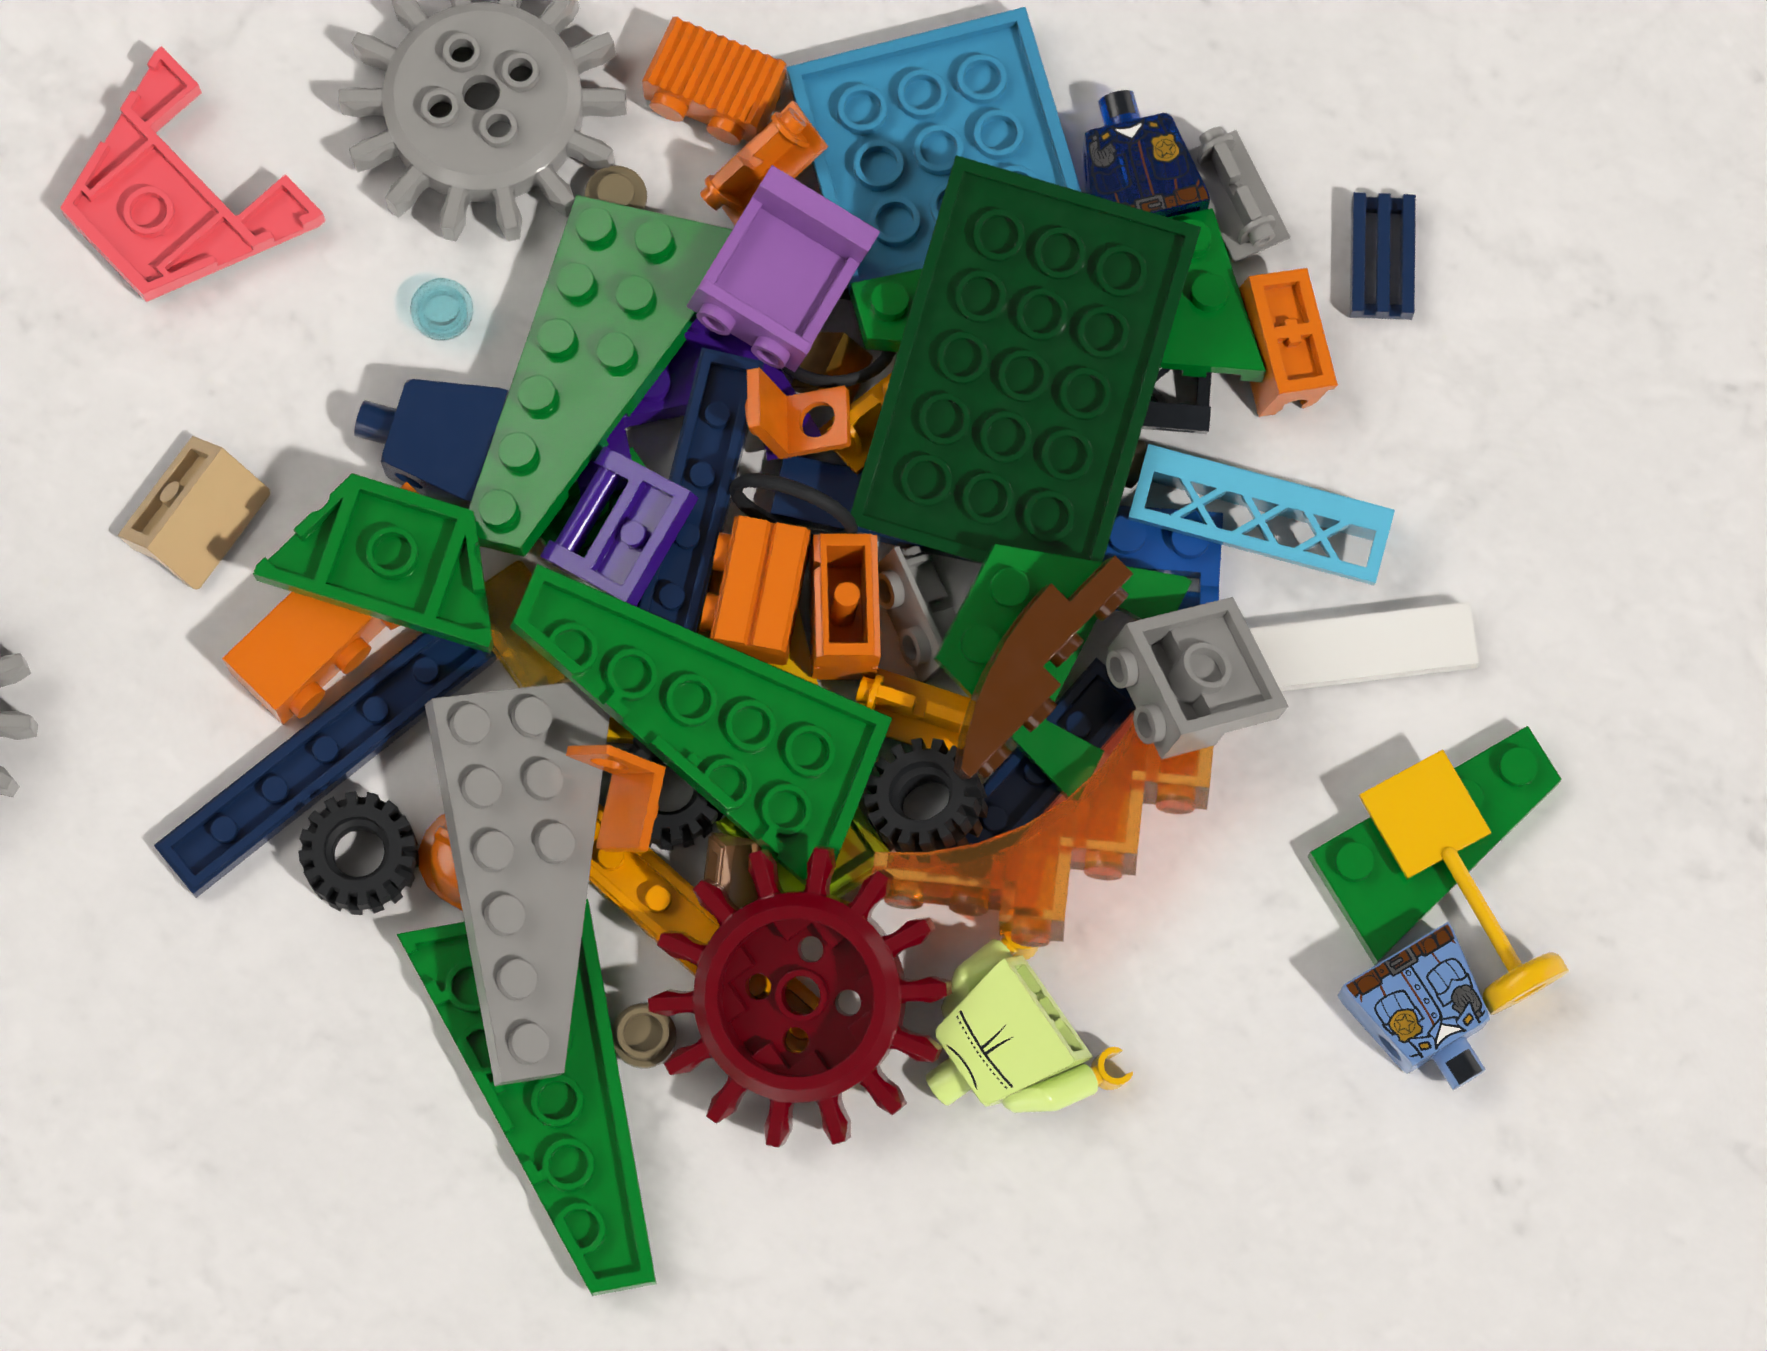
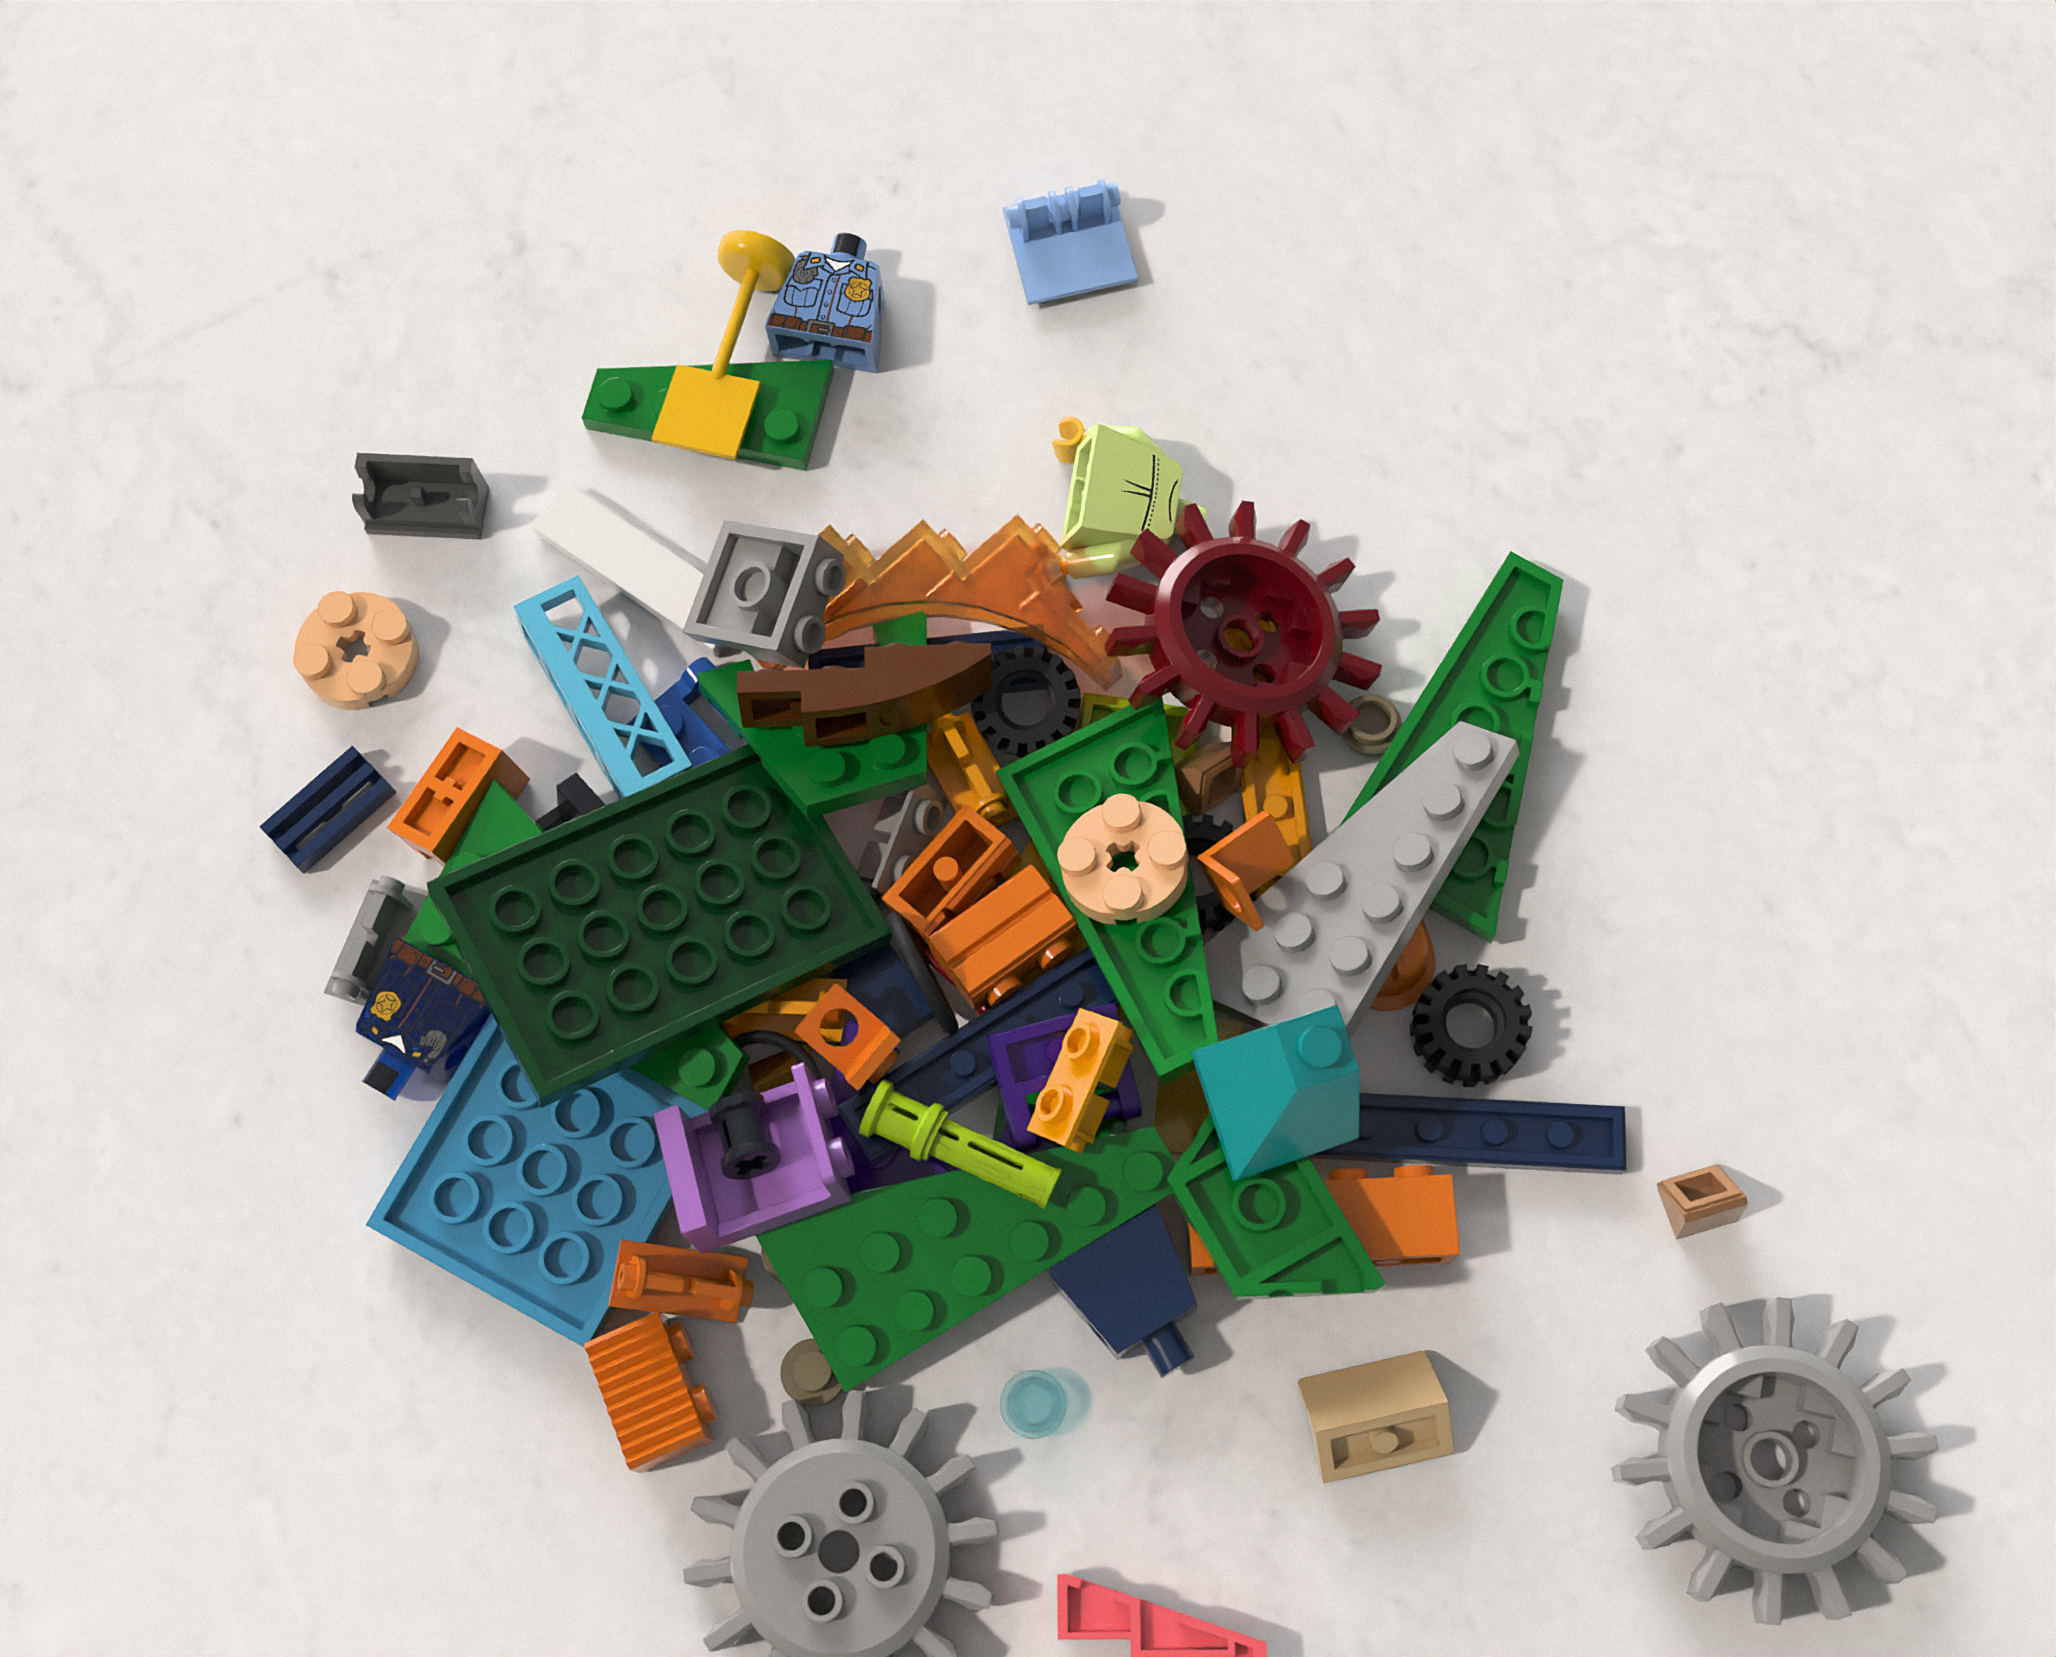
camera: 130 degrees left, 5 degrees down
none -> light nougat plate [293,591,419,710]
none -> dark grey hinge [352,453,489,540]
none -> black bush [708,1092,781,1180]
none -> lime pin [859,1079,1062,1209]
none -> light blue hinge [1003,179,1138,305]
none -> light orange hinge [1027,1008,1135,1154]
none -> light nougat plate [1057,794,1189,925]
none -> teal slope [1190,1004,1360,1181]
none -> medium nougat slope [1657,1164,1748,1240]

